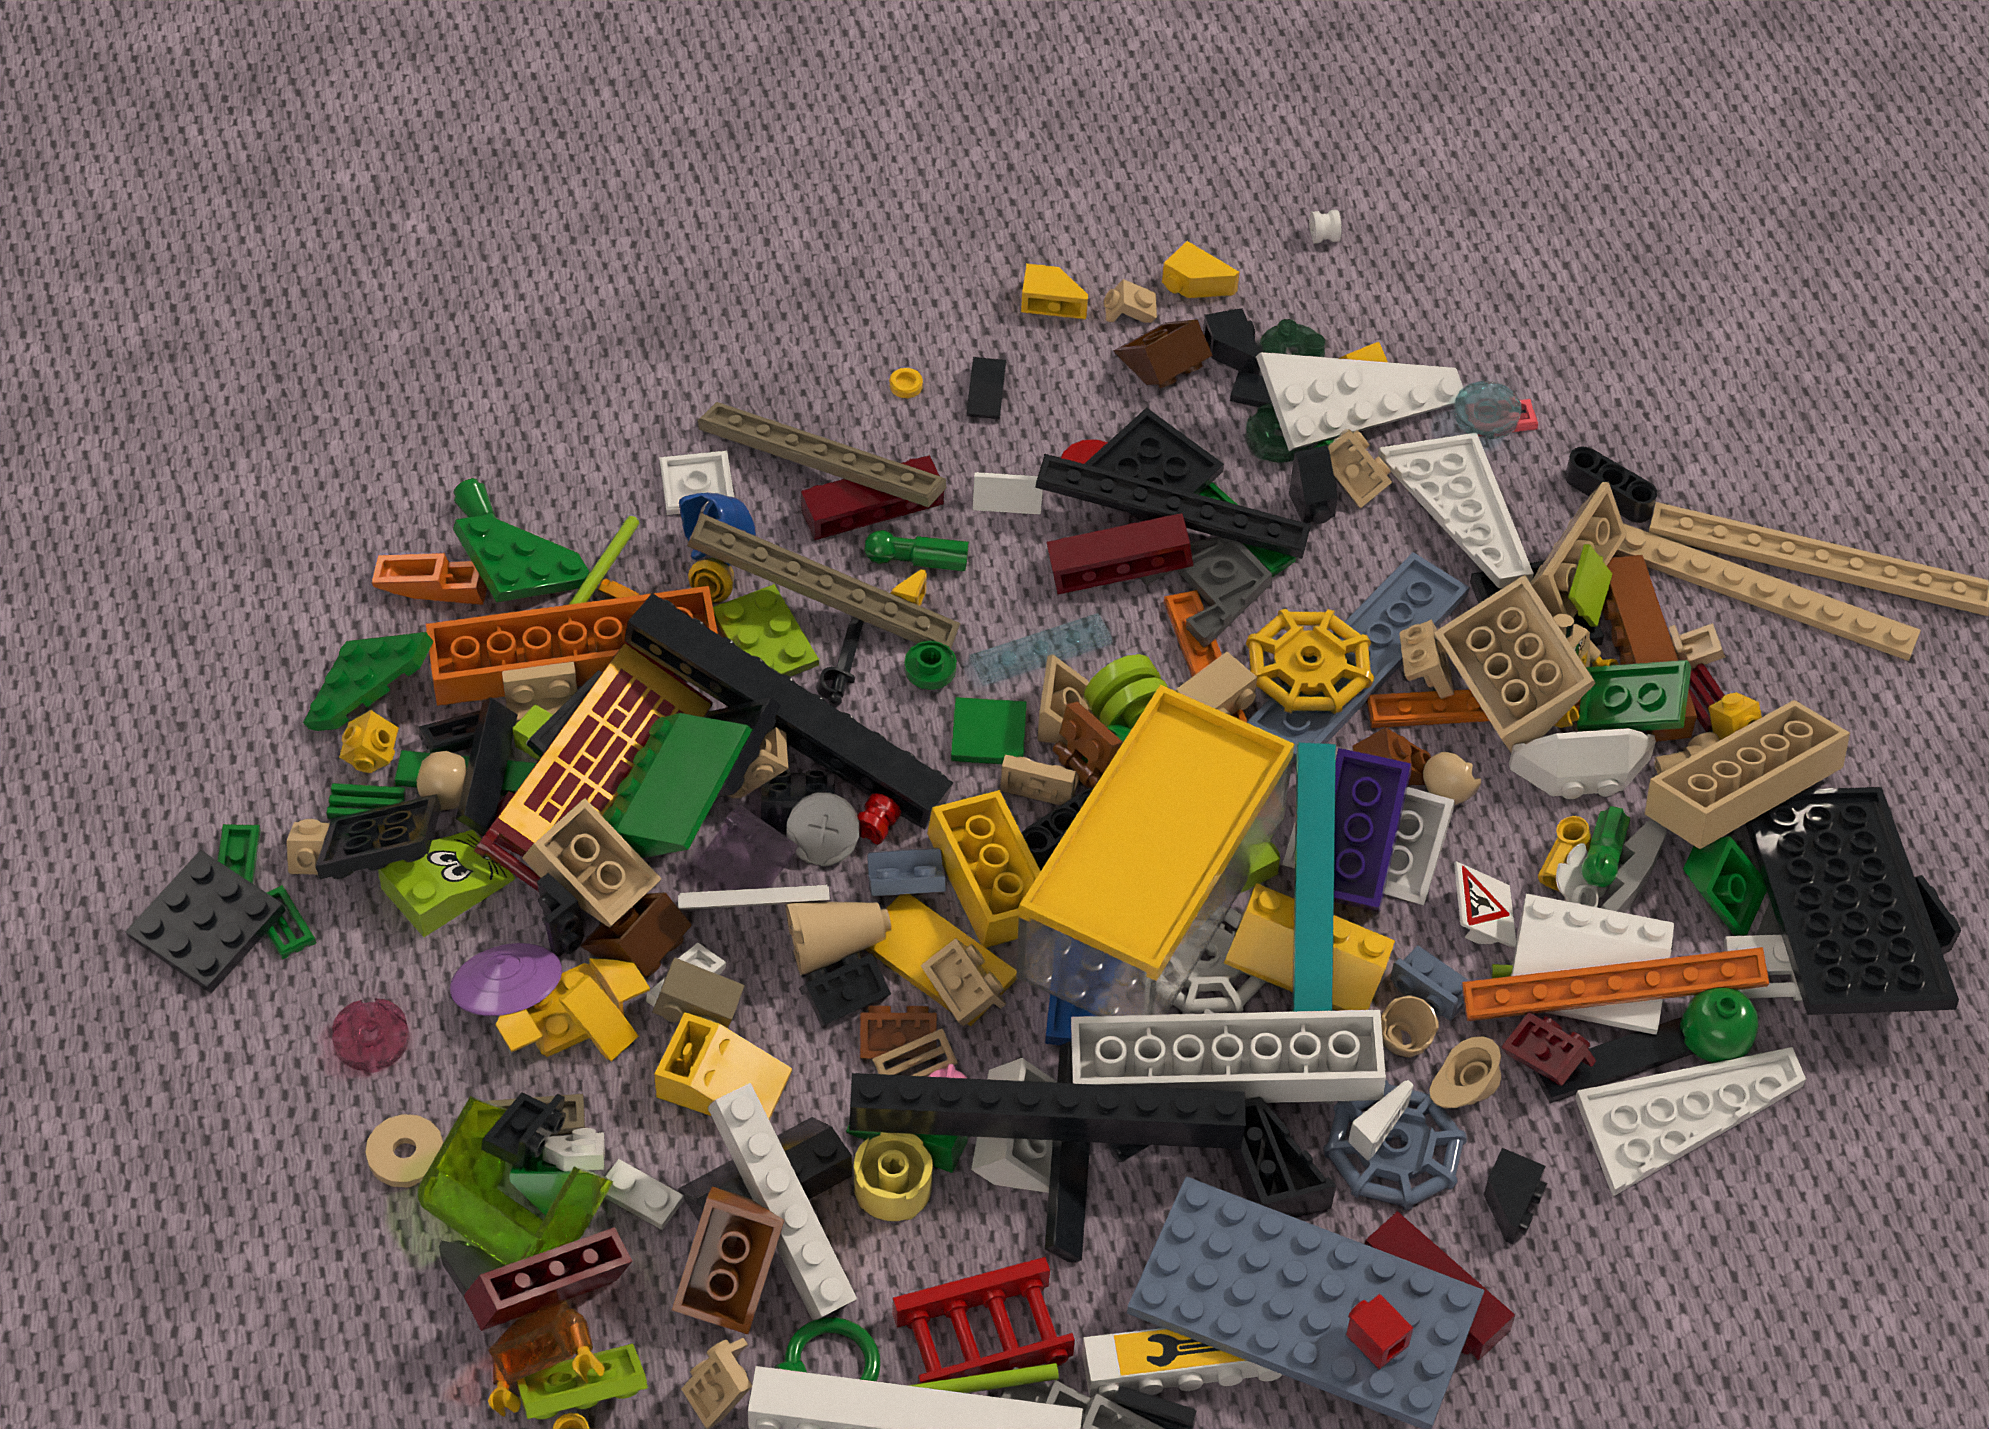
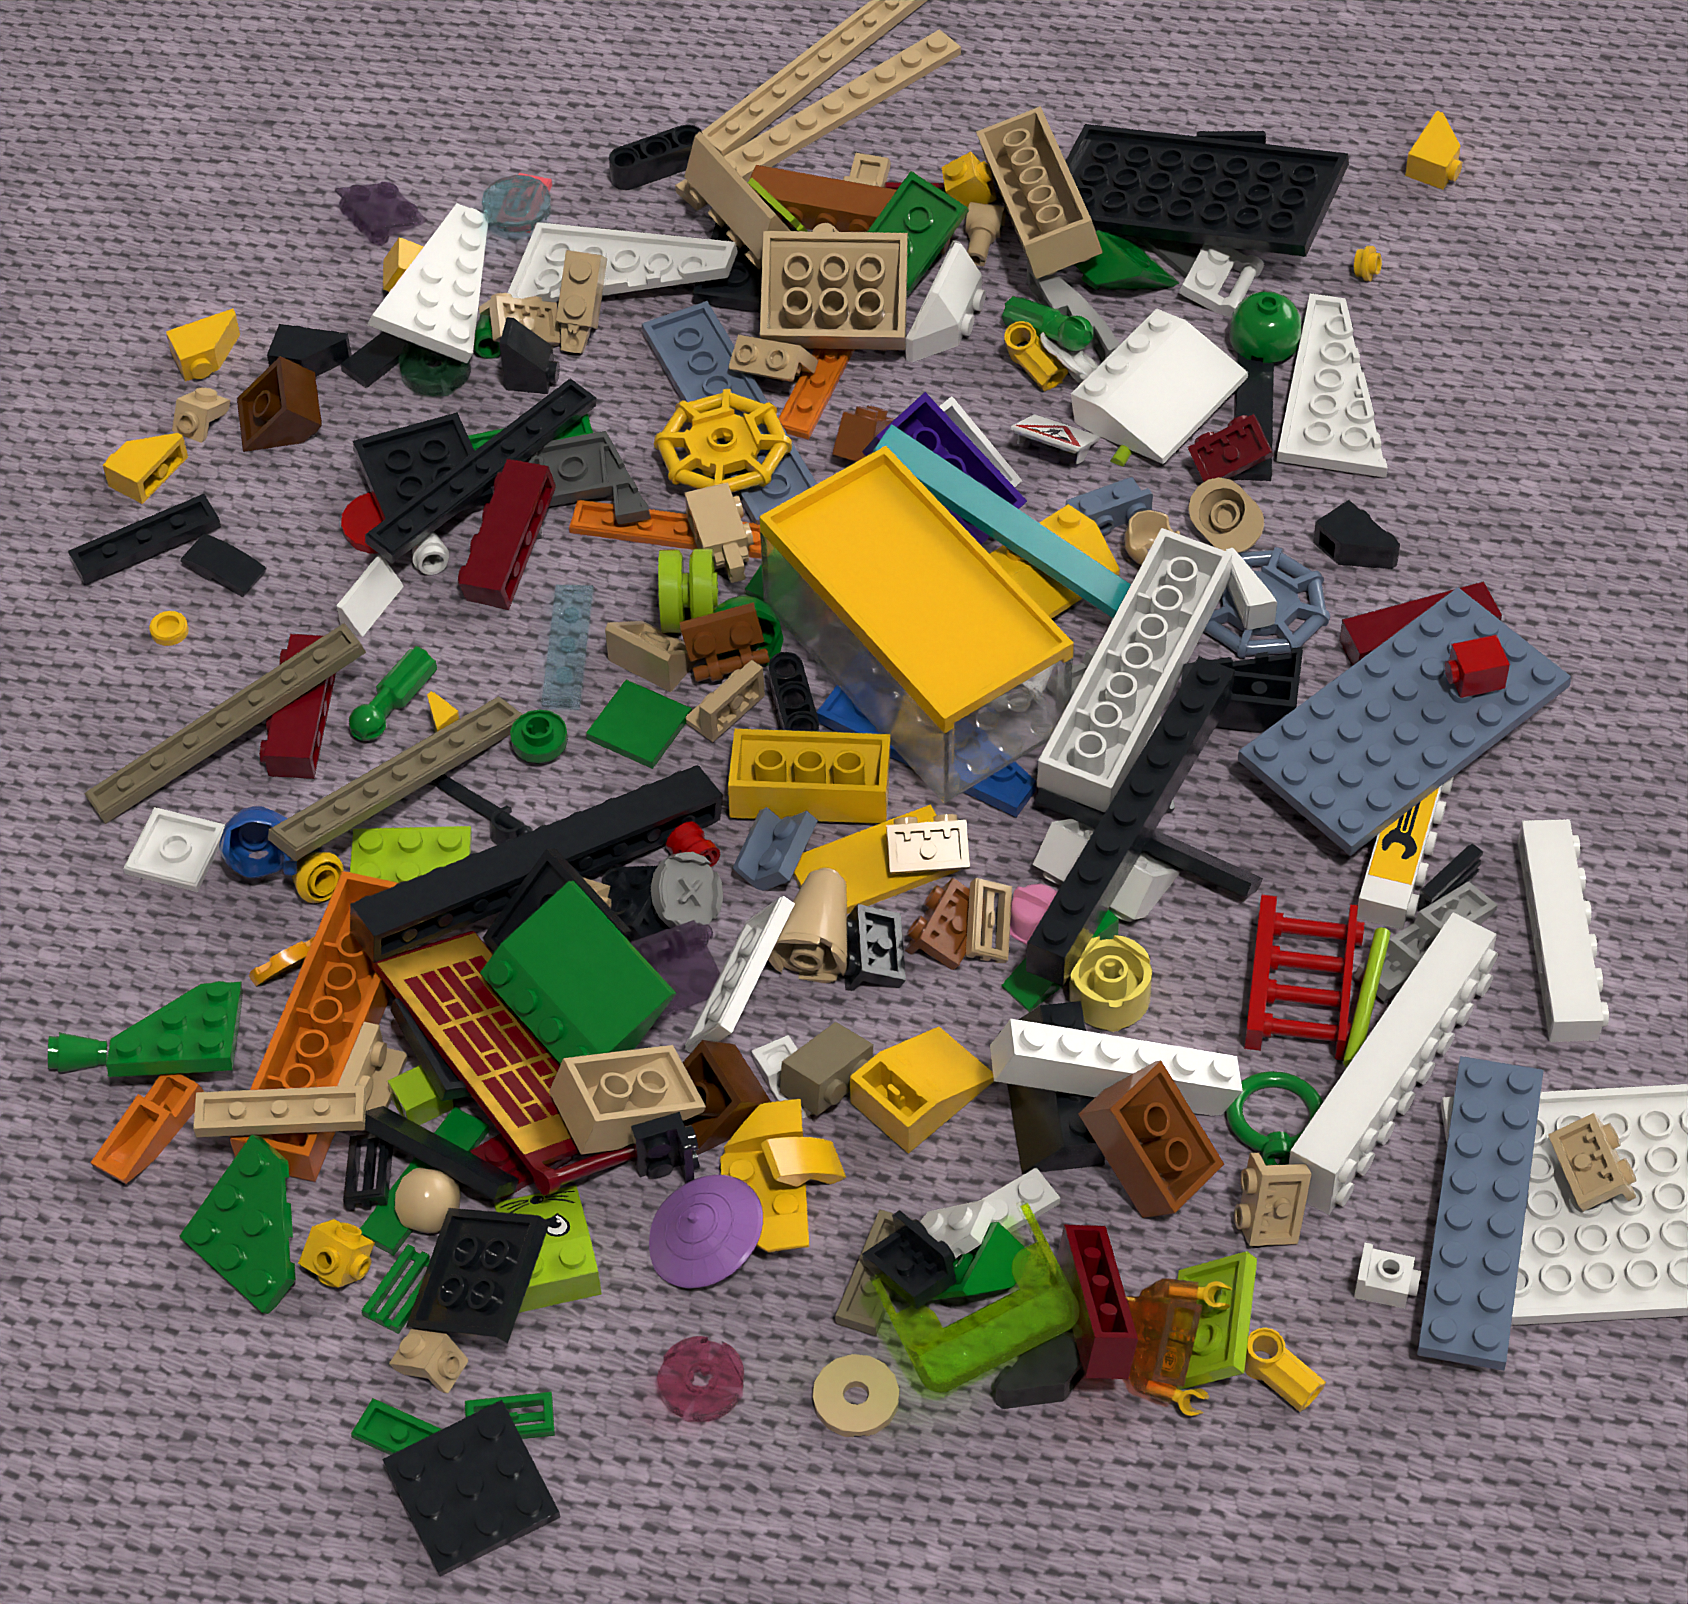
camera: 60 degrees left, 0 degrees up
lime bar [569,516,640,605] -> none
clear green plate [1259,319,1325,357] -> none
white wheel [1309,210,1341,244] -> none
tan hair [1423,752,1481,806] -> none
orange tile [1461,947,1769,1021] -> none
none -> black plate [68,494,221,585]
none -> tan plate [193,1085,366,1137]
none -> clear purple hinge [335,182,428,246]
none -> white cone [412,531,449,575]
none -> tan hinge [556,250,607,353]
none -> yellow plate [1354,245,1382,281]

